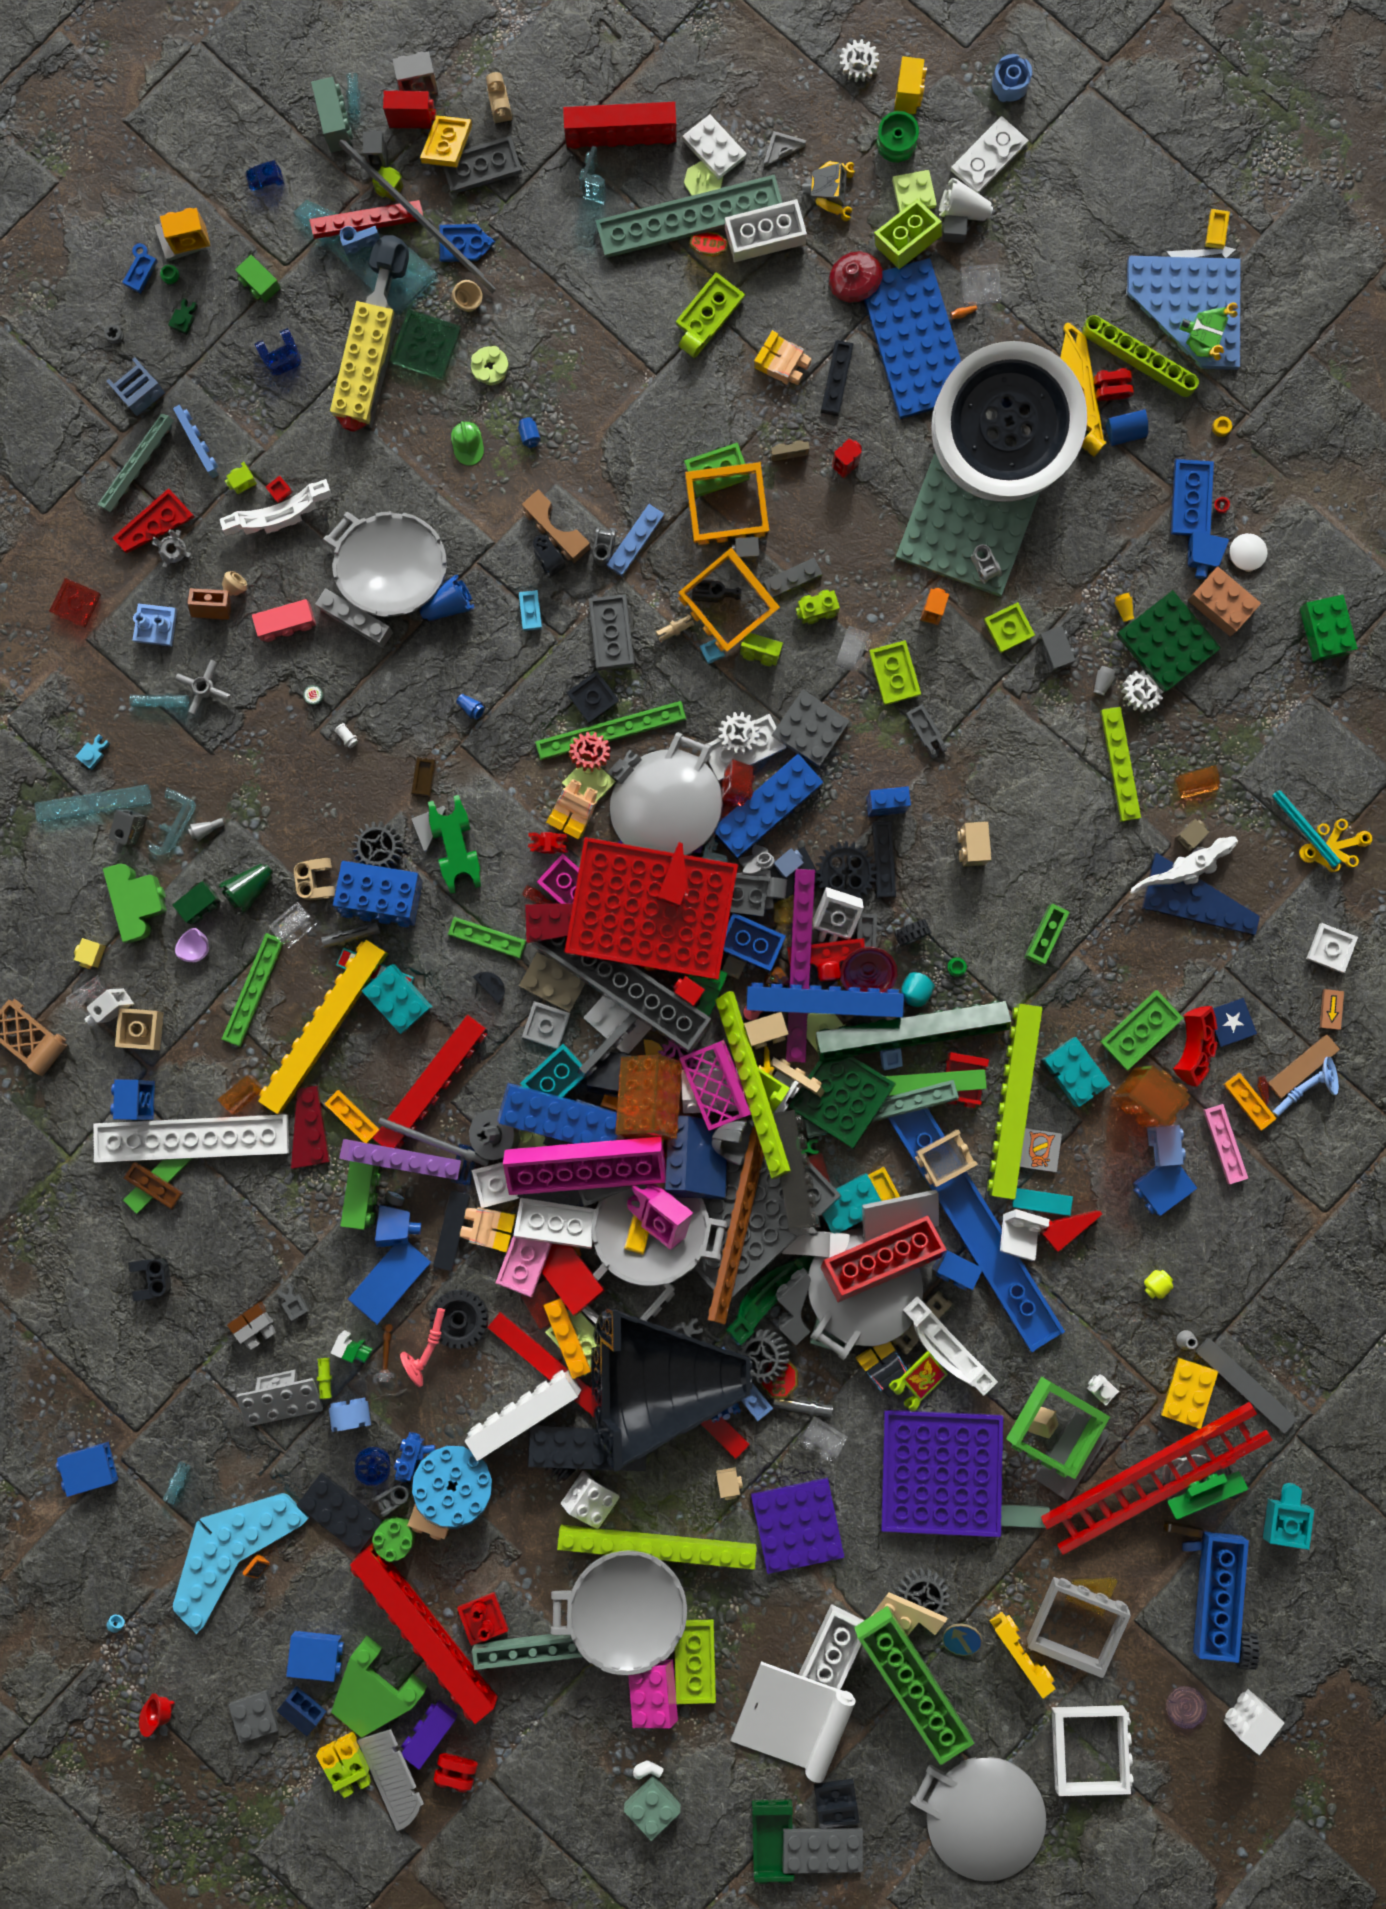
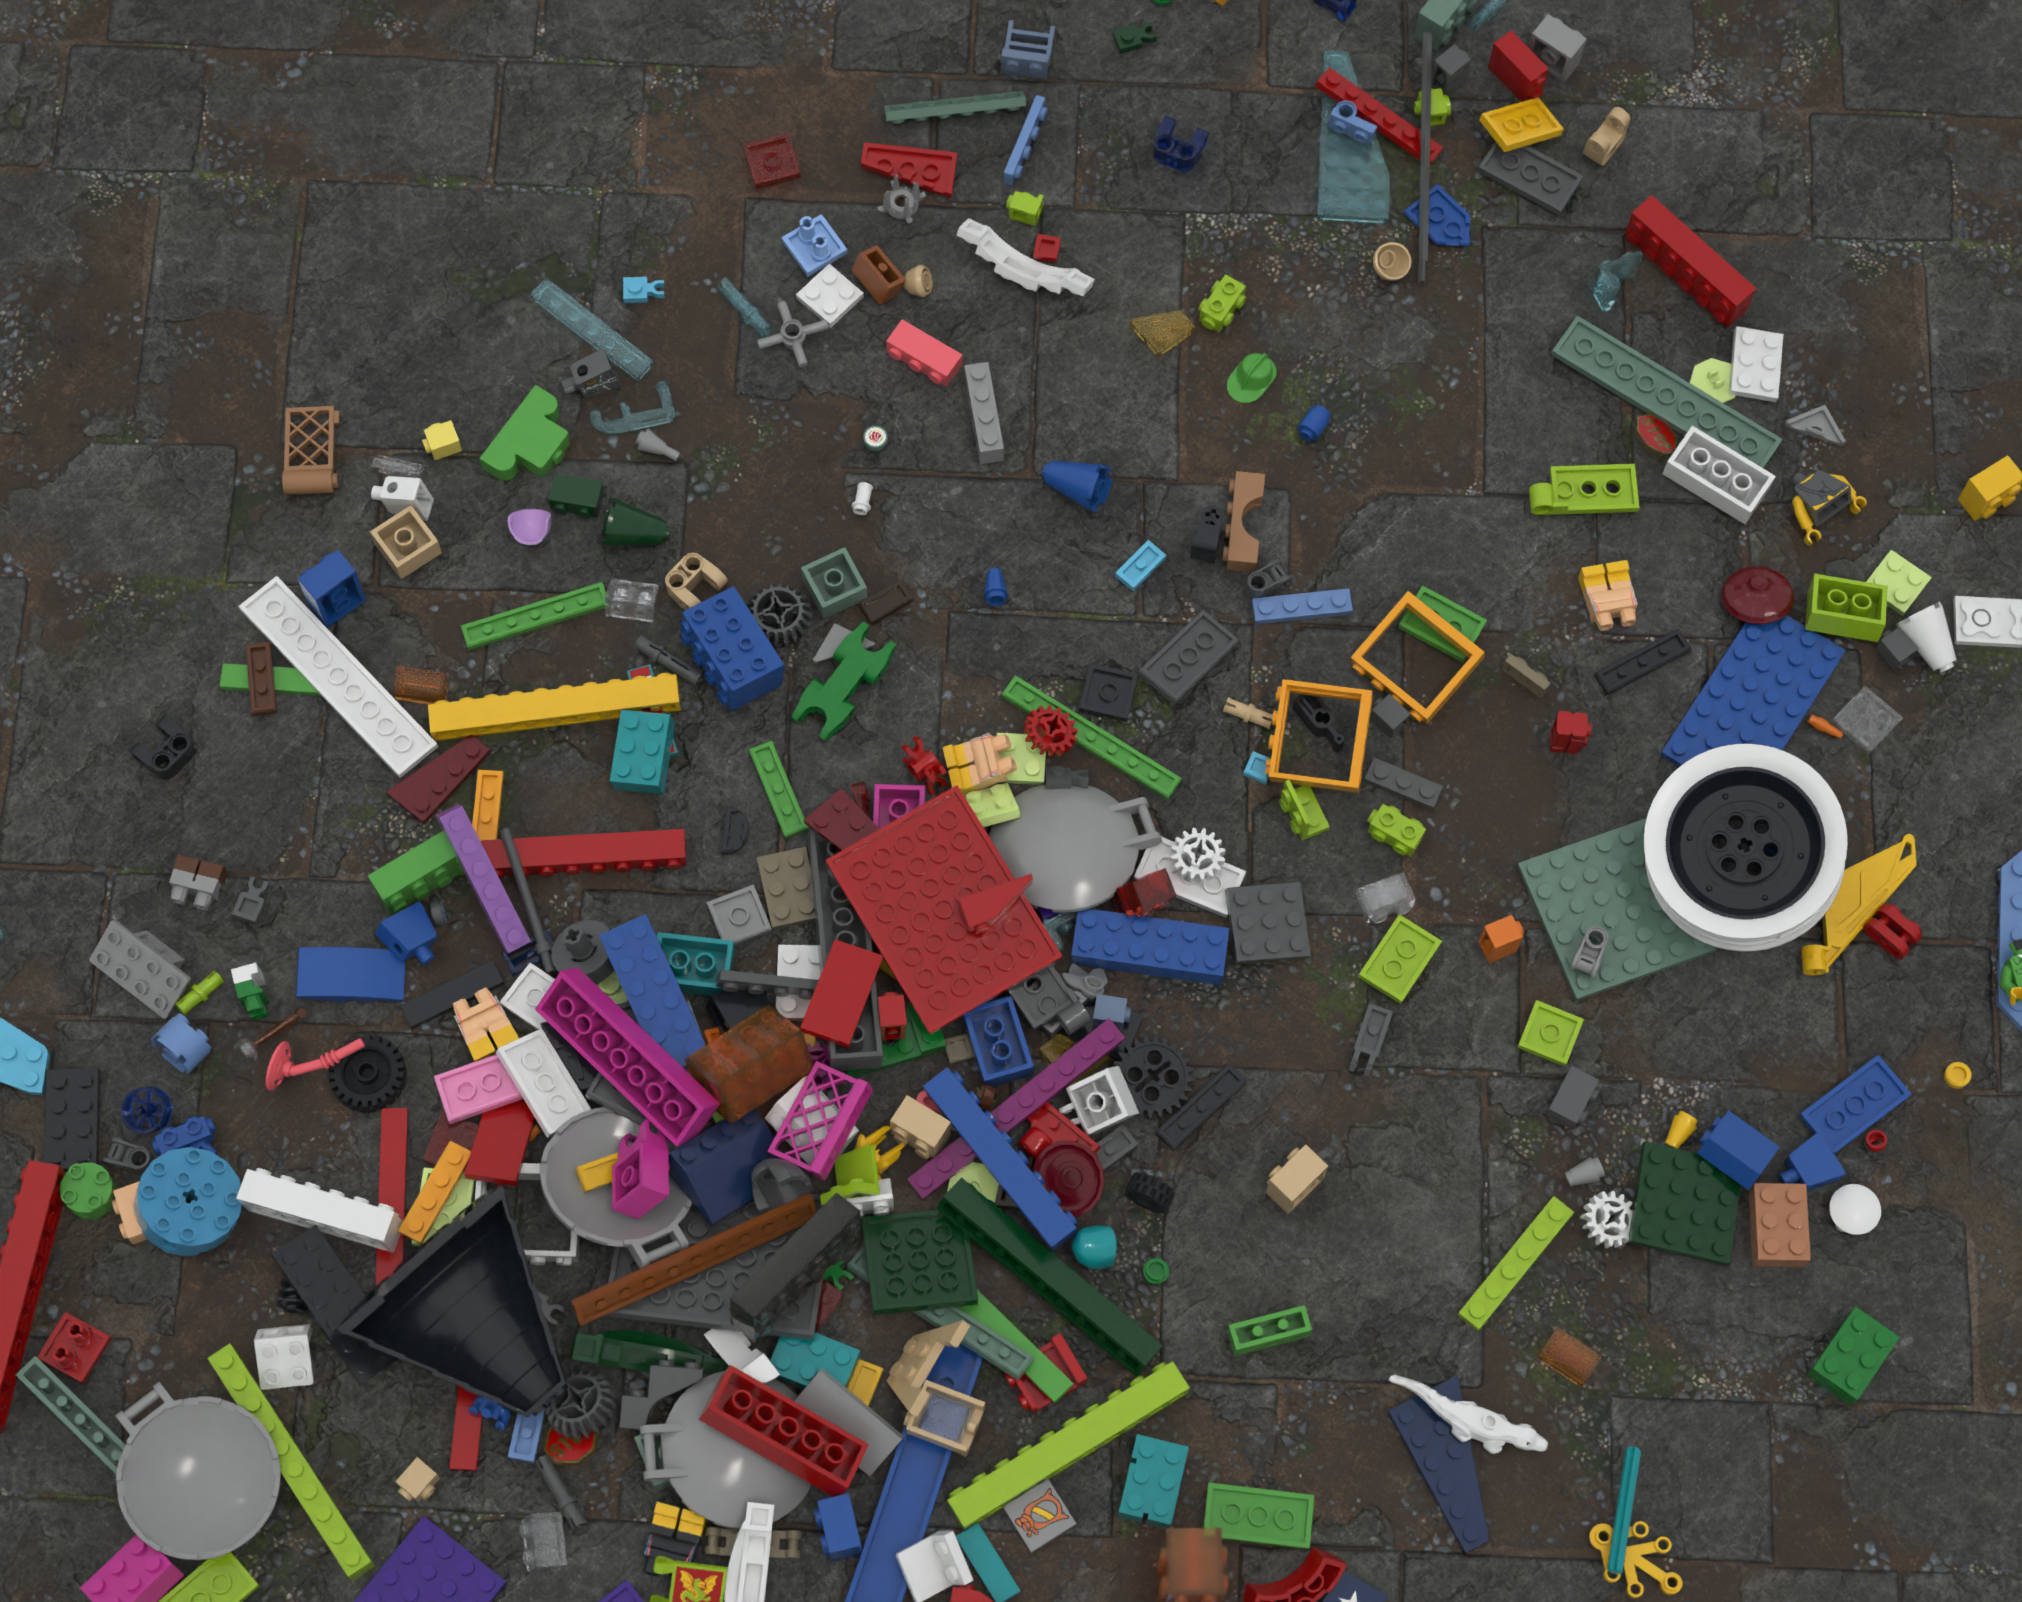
camera: 45 degrees right, 15 degrees down
bright green brick [235,255,281,303] -> none
light grey dish [322,511,447,617] -> none
light yellow piece [330,235,409,432] -> none
clear green plate [390,309,462,380] -> none
yellowish green plate [471,346,509,385] -> none
lime plate [715,991,791,1179] -> none
tan plate [770,1057,825,1098] -> none
white gear [839,39,879,82] -> none
blue brick [866,786,911,817] -> none
green wheel [876,111,919,163] -> none
medium blue plate [880,1048,903,1070] -> none
lime beam [1082,315,1199,397] -> none
blue brick [1105,409,1148,446] -> none
dark tan brick [1175,819,1209,851] -> none
none -> white plate [796,264,864,328]
none -> red tile [800,939,883,1048]
none -> sand green brick [801,547,868,619]
none -> tan wing [887,1320,970,1417]
none -> yellowish green plate [964,783,1021,827]
none -> clear yellow wing [1129,310,1196,357]
none -> lime brick [1198,274,1247,333]
none -> blue brick [1697,1110,1780,1190]

